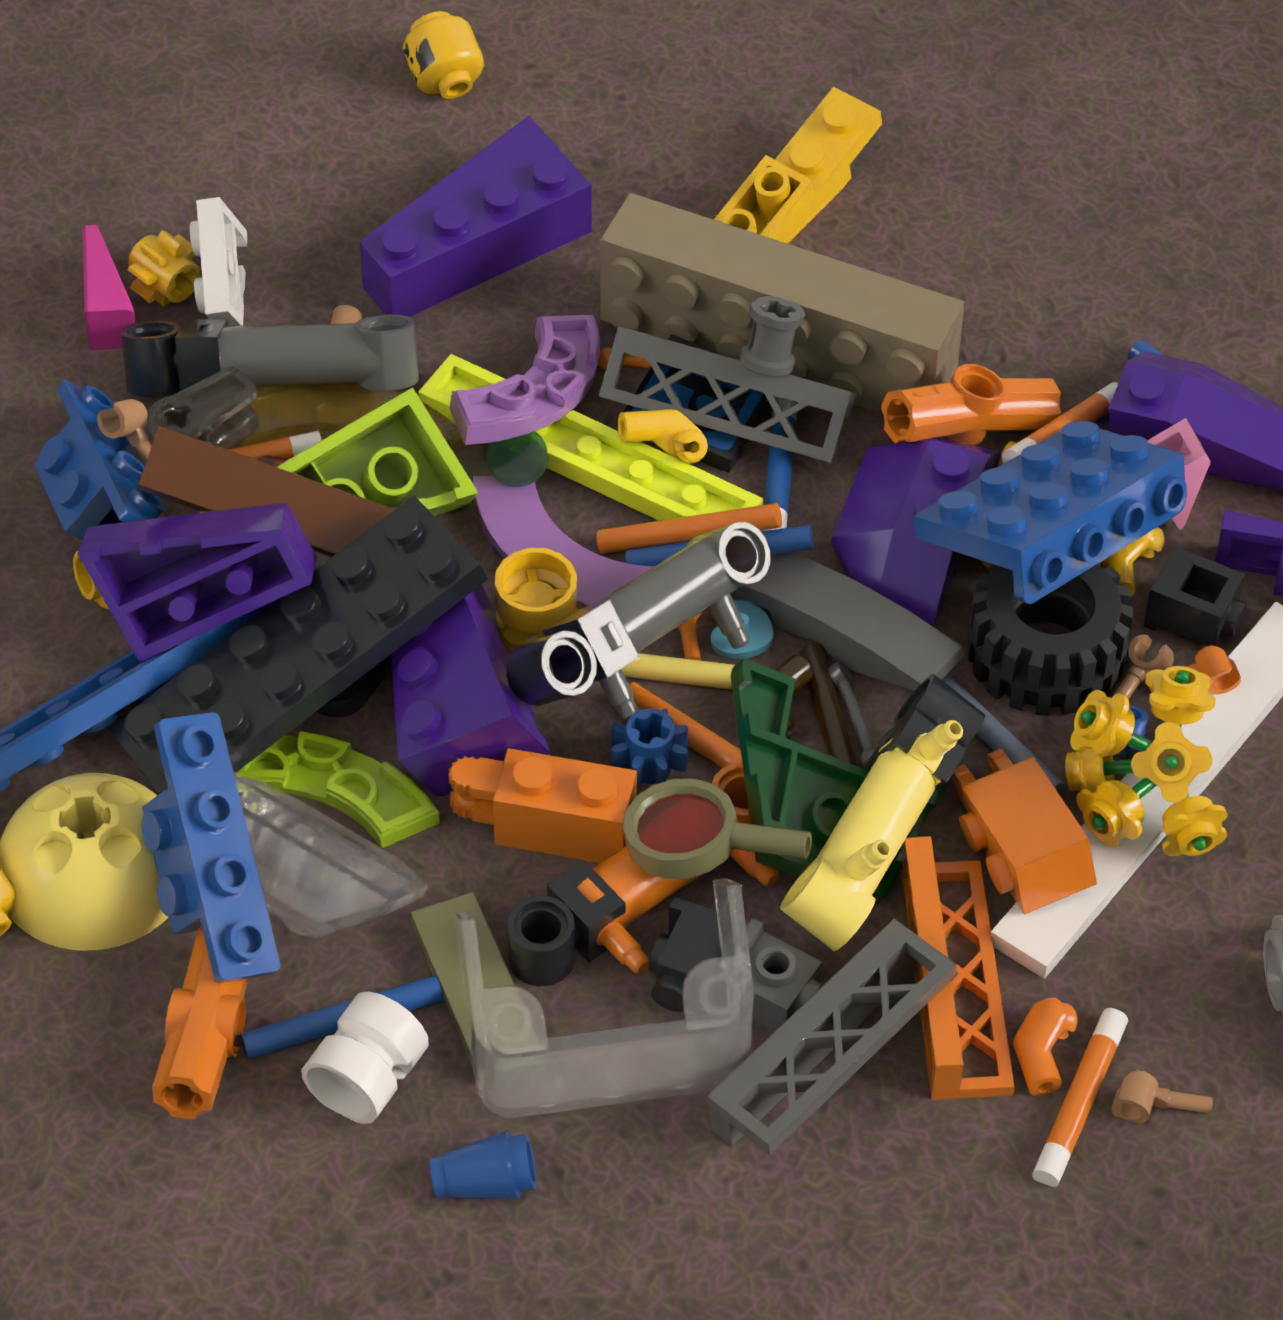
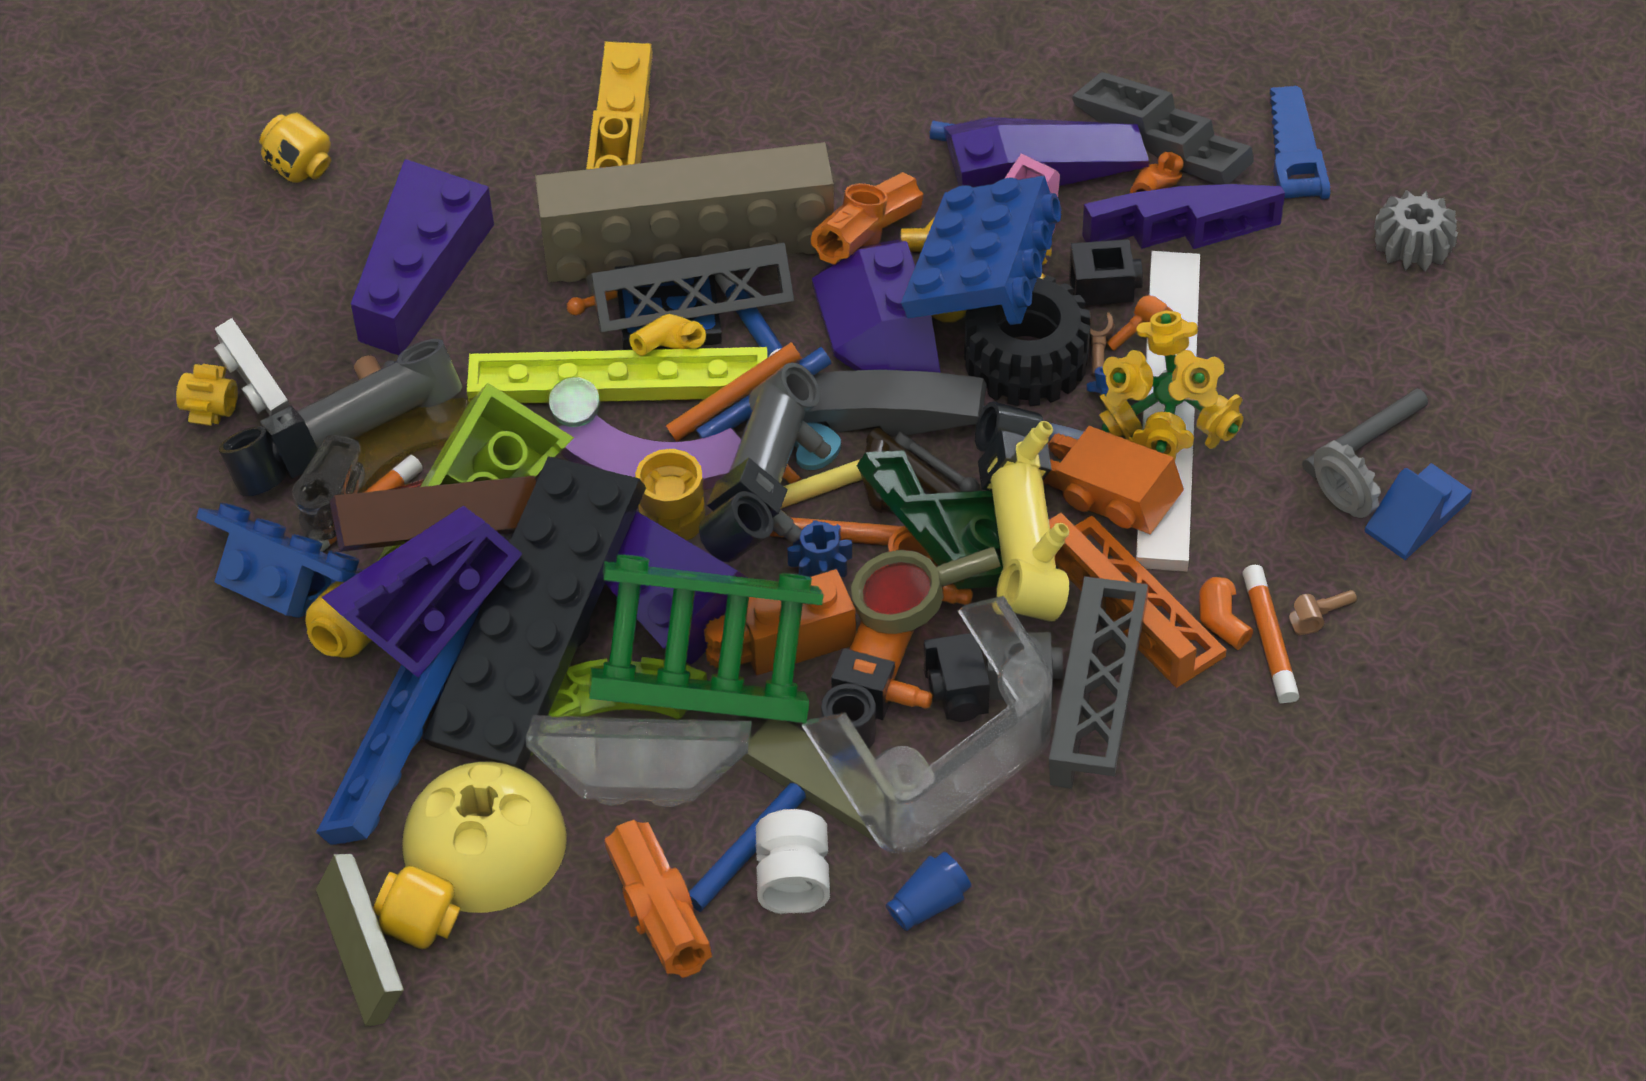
camera: 30 degrees left, 0 degrees up
dark pink slope [82,225,135,350] -> none
medium nougat hand [97,399,152,464] -> none
blue bracket [141,712,281,983] -> none
medium lavender tile [449,315,600,445] -> none
dark grey bush [739,296,805,377] -> none
orange bar [1002,382,1118,464] -> none
none -> green fence [588,555,824,723]

